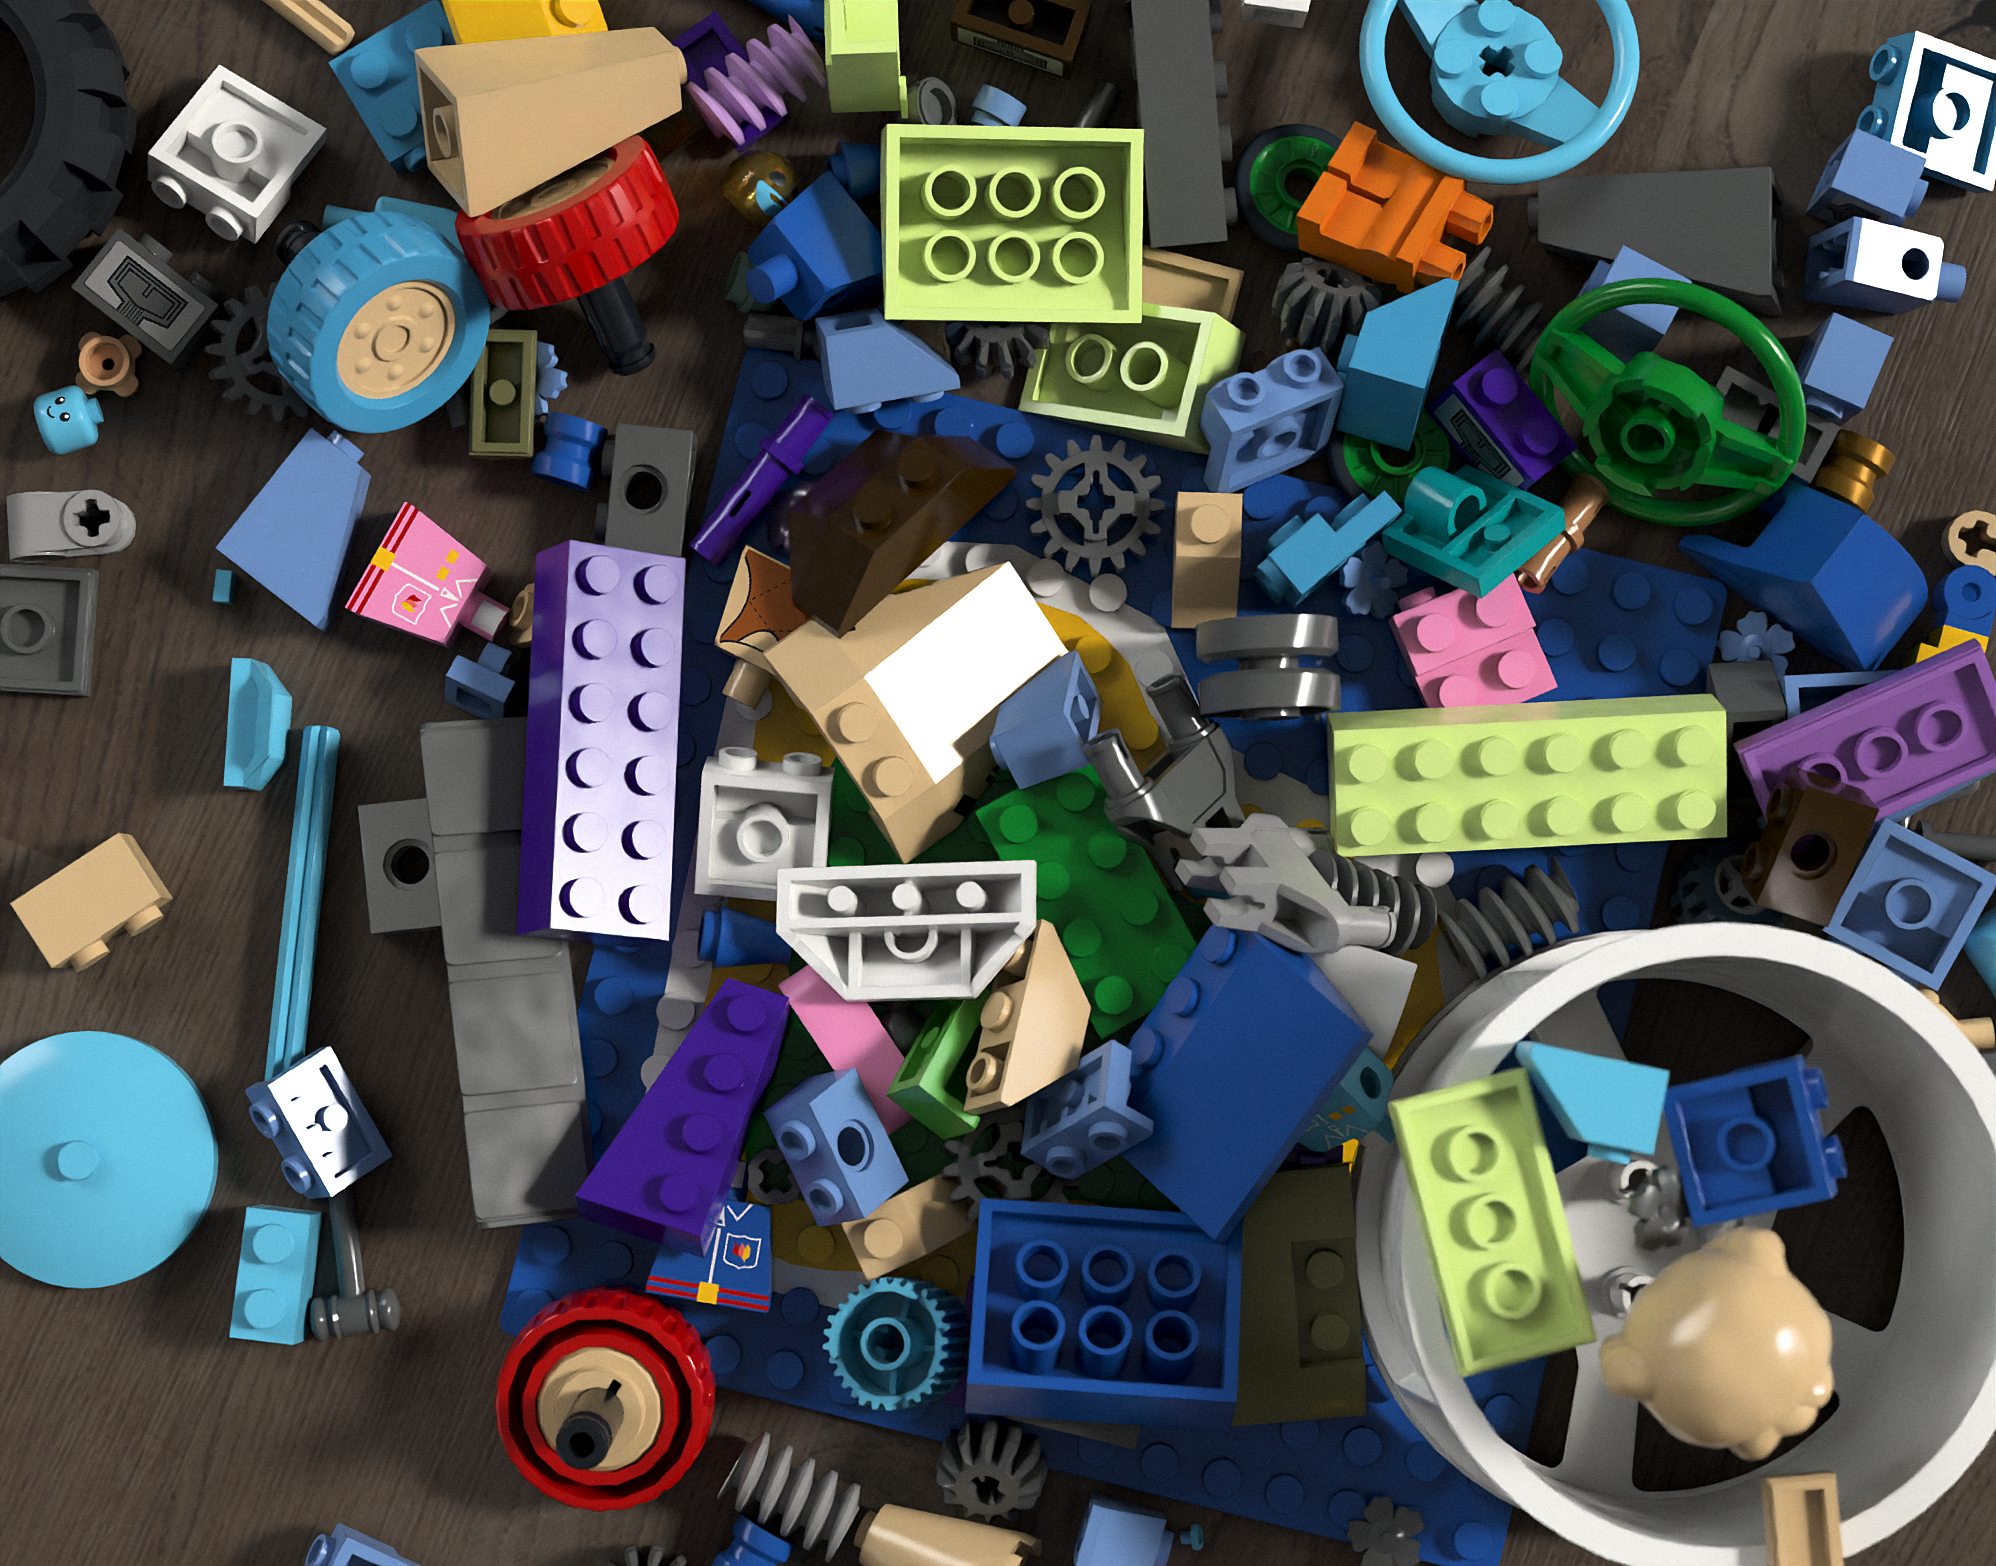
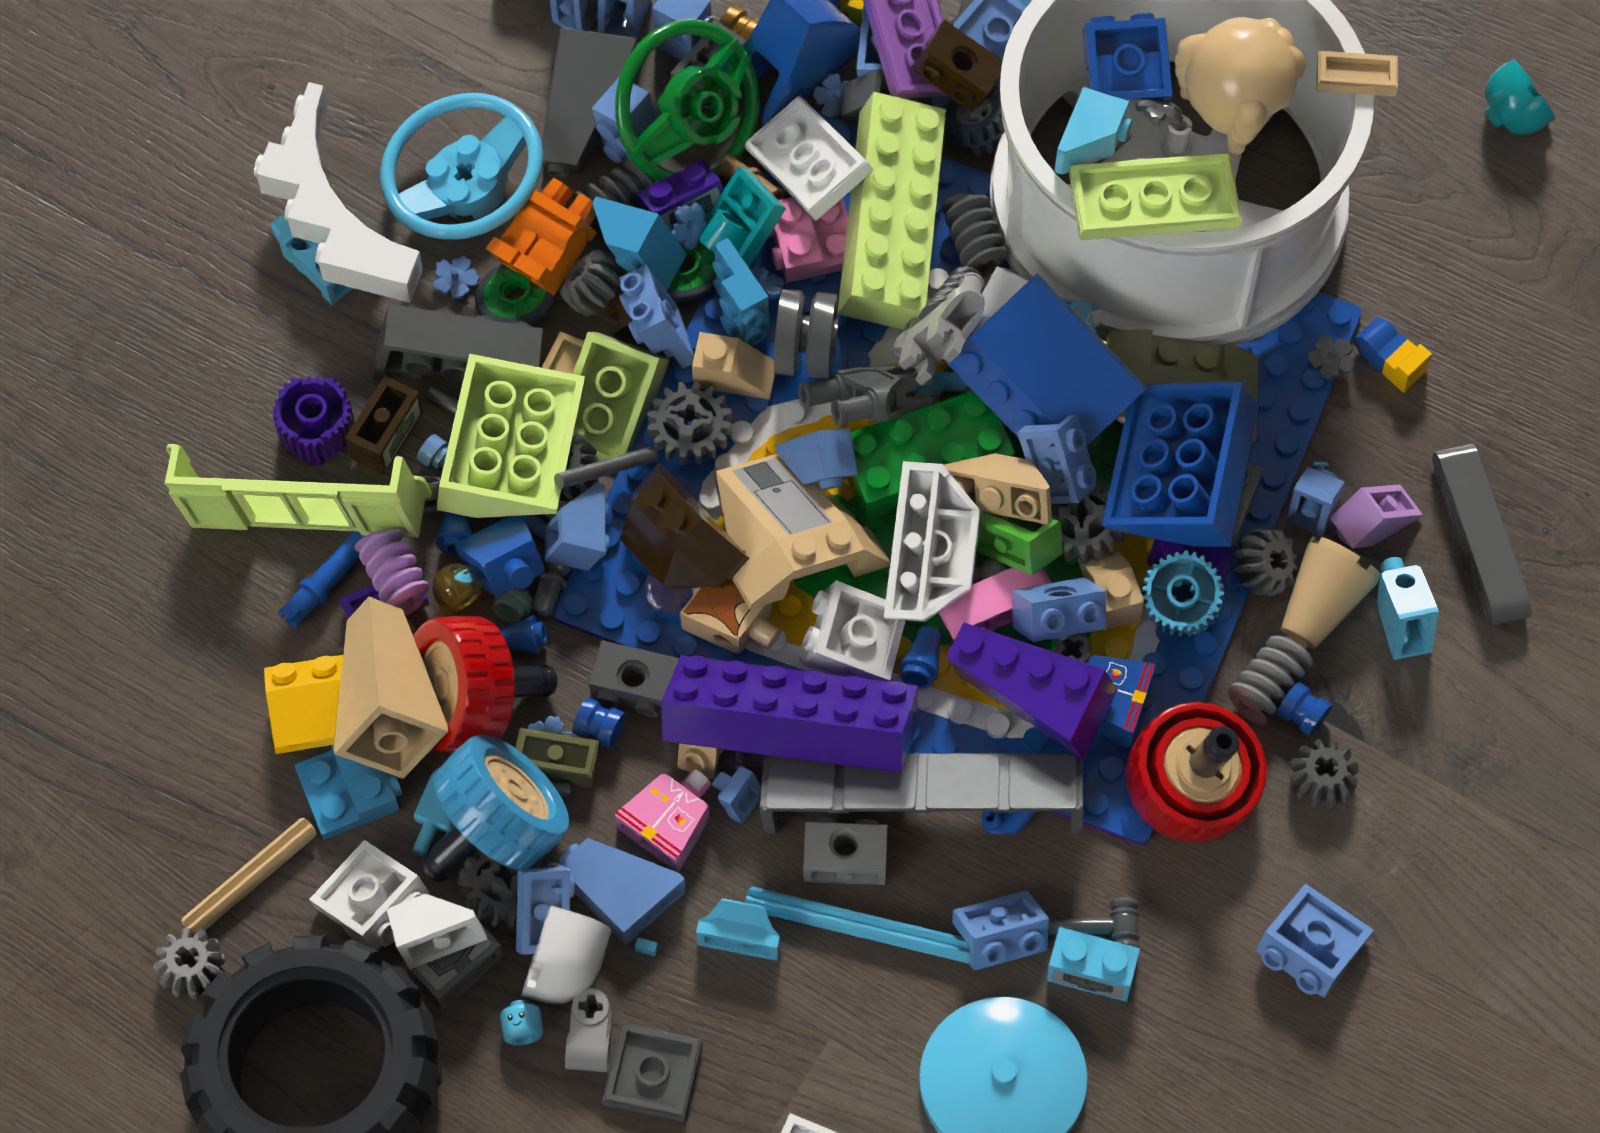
camera: 80 degrees left, 20 degrees down
tan brick [10,833,173,972] -> none
light nougat plate [75,332,142,397] -> none
dark purple pin [688,393,834,568] -> none
none -> white slope [387,894,487,969]
none -> medium blue plant [432,256,480,300]
none -> blue cone [499,615,547,655]
none -> medium blue bracket [516,862,575,955]
none -> white brick [521,906,611,1004]
none -> flat silver bar [554,446,658,489]
none -> medium blue plant [672,202,708,250]
none -> white tile [745,95,874,221]

